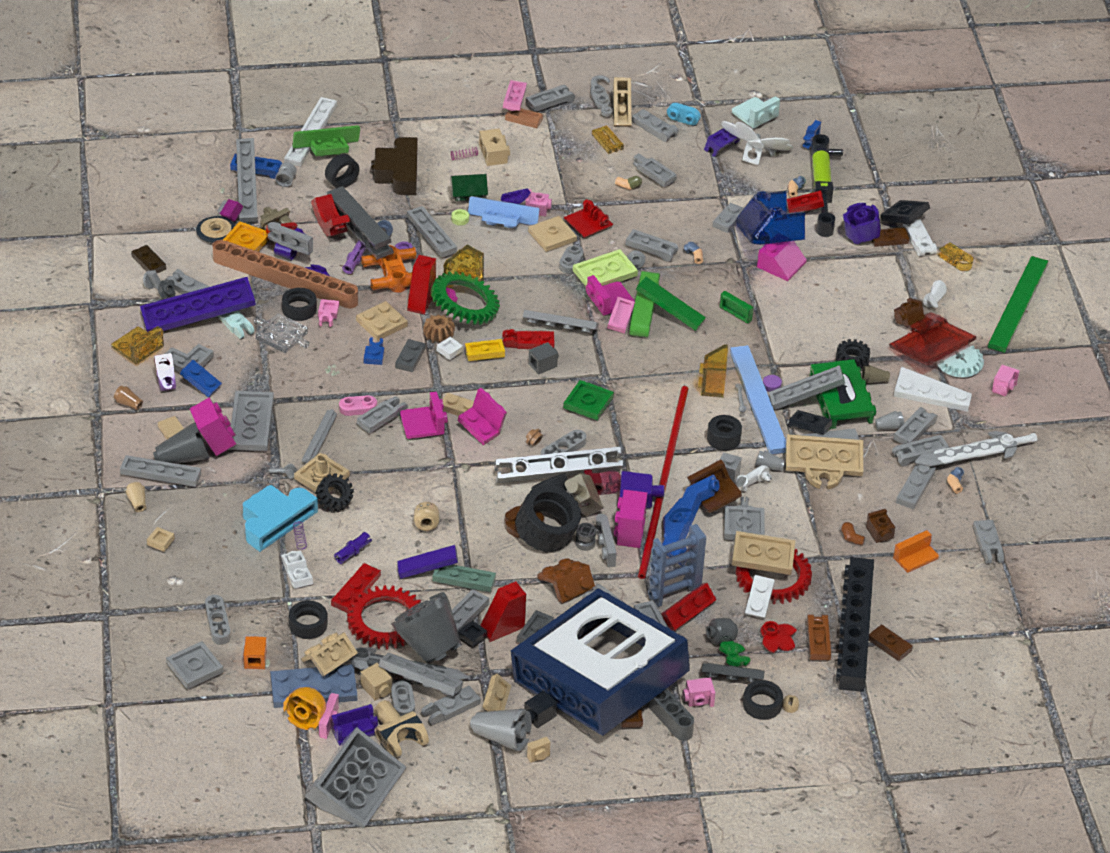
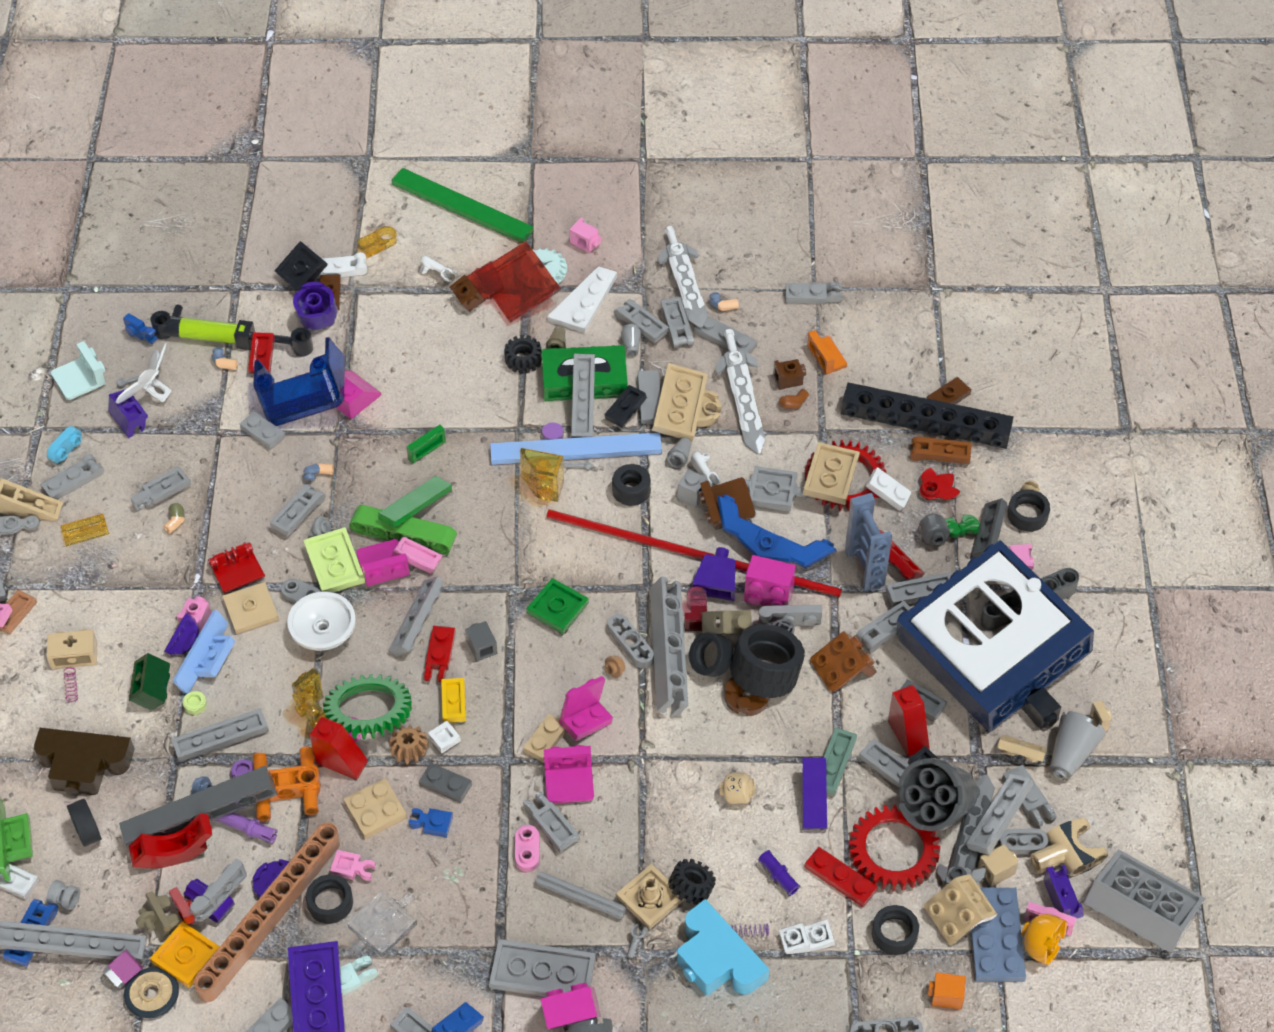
camera: 80 degrees left, 10 degrees up
none -> white dish [287,592,356,651]
none -> sword [716,329,766,454]

